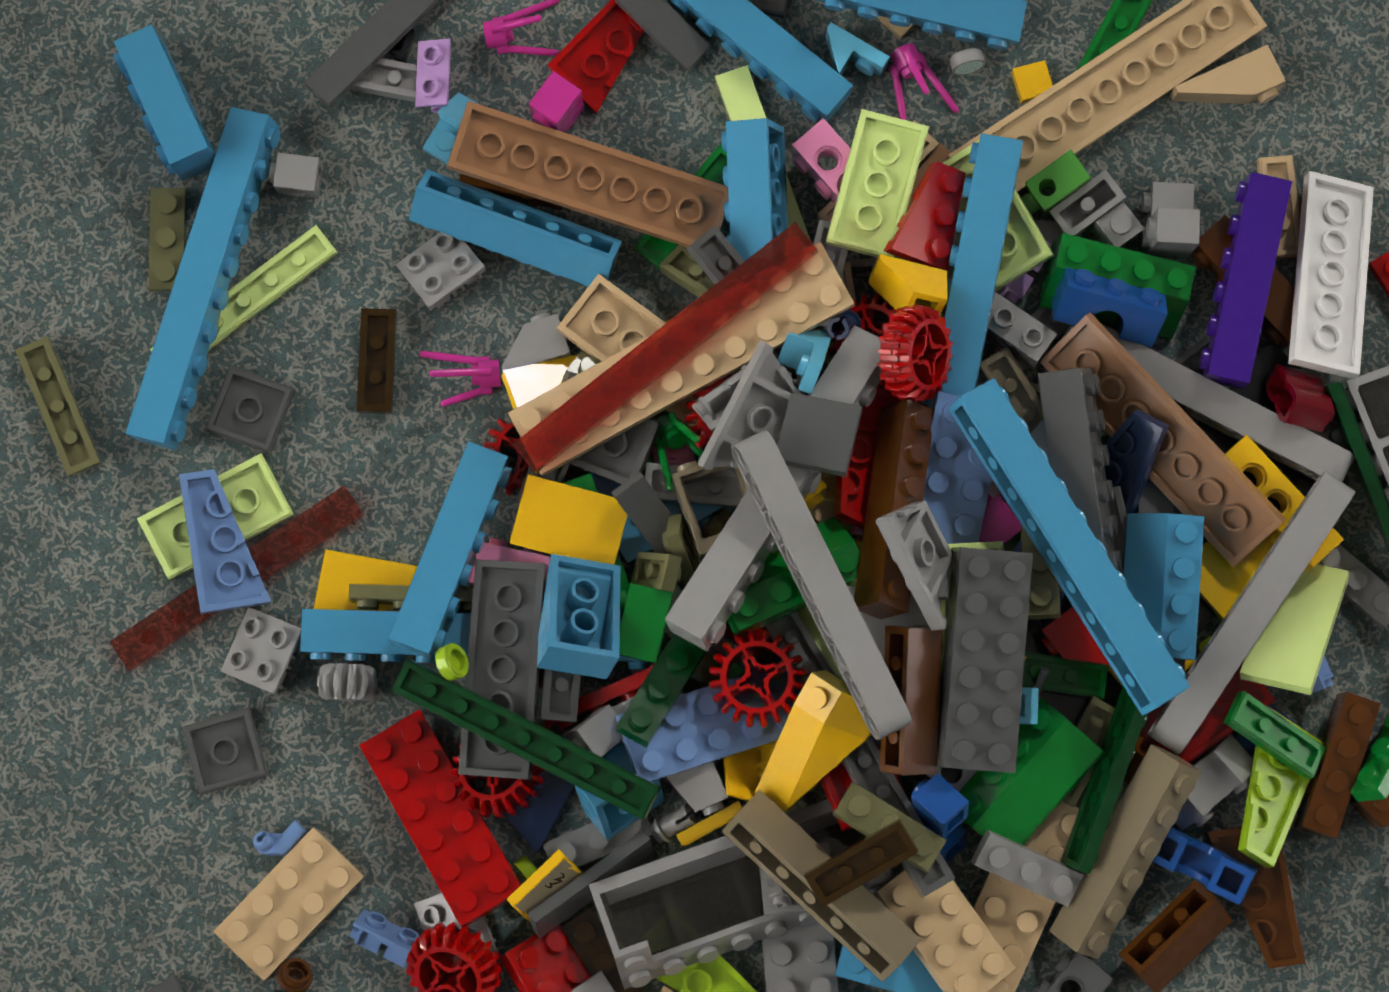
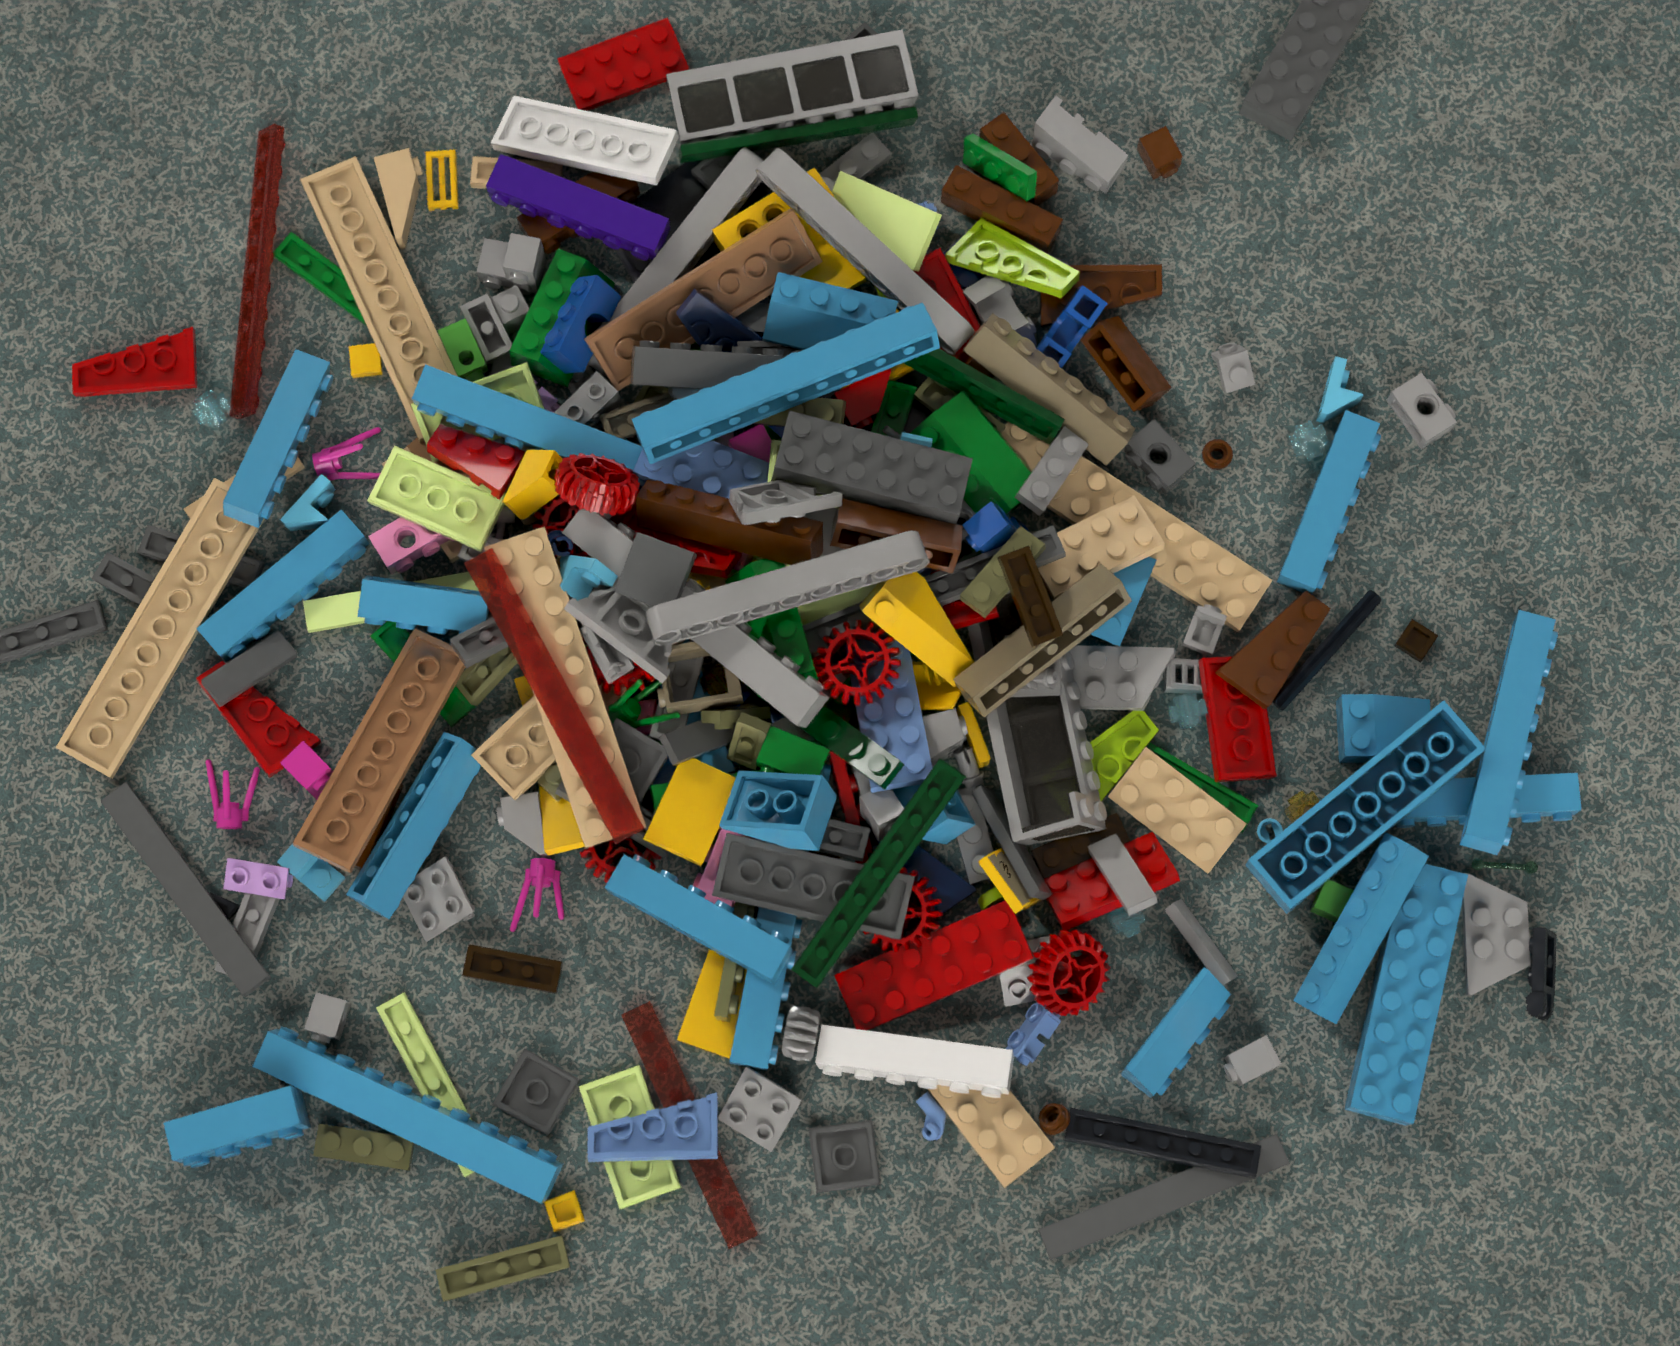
camera: 80 degrees left, 5 degrees down
lime tile [435,643,469,681] -> none
light grey tile [949,48,986,75] -> none
green tile [1224,691,1326,779] -> none
dark red brick [1266,364,1335,432] -> none
none -> yellow tile [425,149,459,211]
none -> yellow tile [544,1190,585,1232]
none -> white brick [815,1025,1014,1098]

